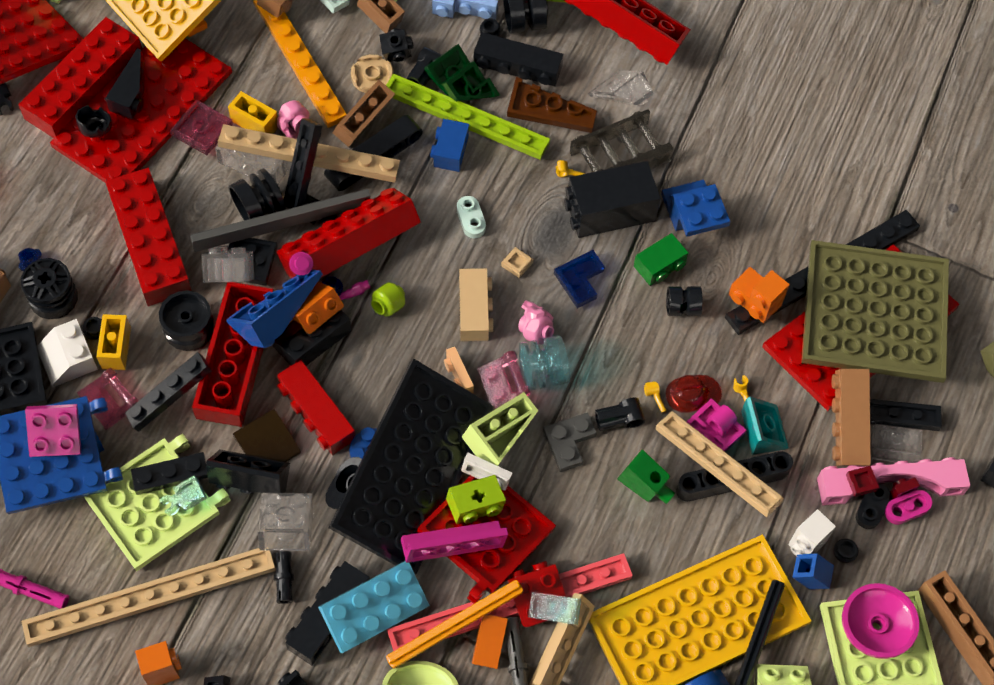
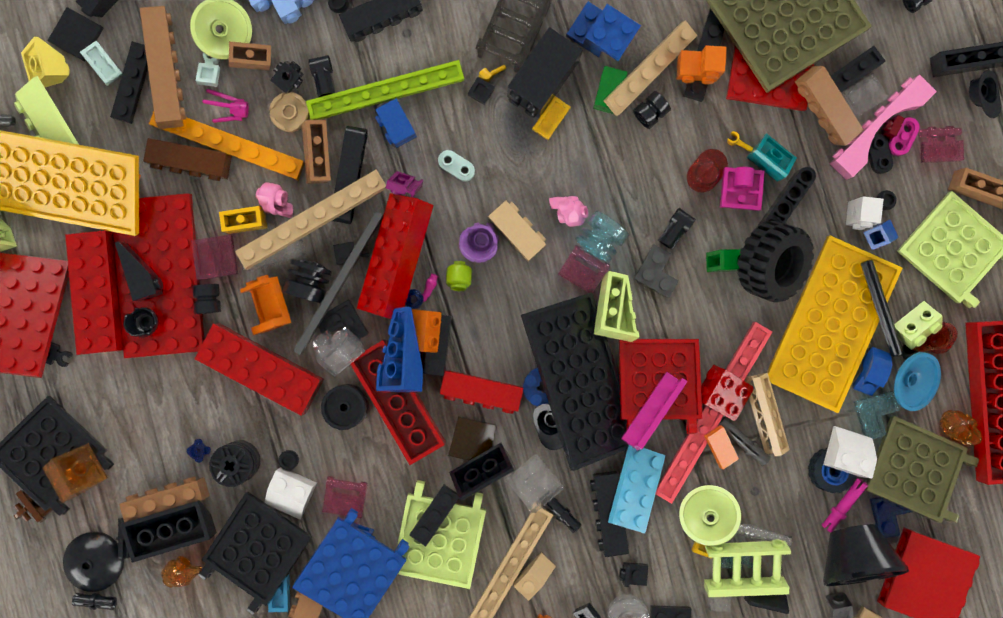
camera: 35 degrees left, 25 degrees up
dark pink plate [25,404,81,457] -> none
yellow brick [96,314,131,370] -> none
black plate [125,352,212,432] -> none
clear light blue plate [159,476,207,516] -> none
black plate [284,118,322,209] -> none
dark pink plate [289,252,313,276] -> none
light orange axle [386,580,523,668] -> none
dark green slope [424,44,500,102] -> none
light nougat plate [444,346,474,394] -> none
lime brick [446,475,506,524] -> none
white tile [461,453,512,490] -> none
tan tile [501,247,533,278] -> none
reddish brown wing [507,77,597,133] -> none
clear light blue plate [528,592,581,625] -> none
clear blue plate [554,250,605,308] -> none
yellow hand [644,381,667,413] -> none
tan tile [656,411,784,517] -> none
dark pink dish [842,583,919,659] -> none
dark red plate [846,465,879,497] -> none
none -> reddish brown brick [143,138,232,182]
none -> black wheel [192,284,221,314]
none -> dark pink plant [202,89,249,123]
none -> orange panel [240,275,292,335]
none -> magenta plate [385,171,424,197]
none -> medium lavender hair [459,222,499,263]
none -> black plate [468,77,495,105]
none -> tan slope [514,552,556,601]
none -> yellow plate [532,96,571,140]
none -> tan plate [604,20,698,116]
none -> black tyre [737,221,814,303]
none -> clear pink plate [919,126,964,163]

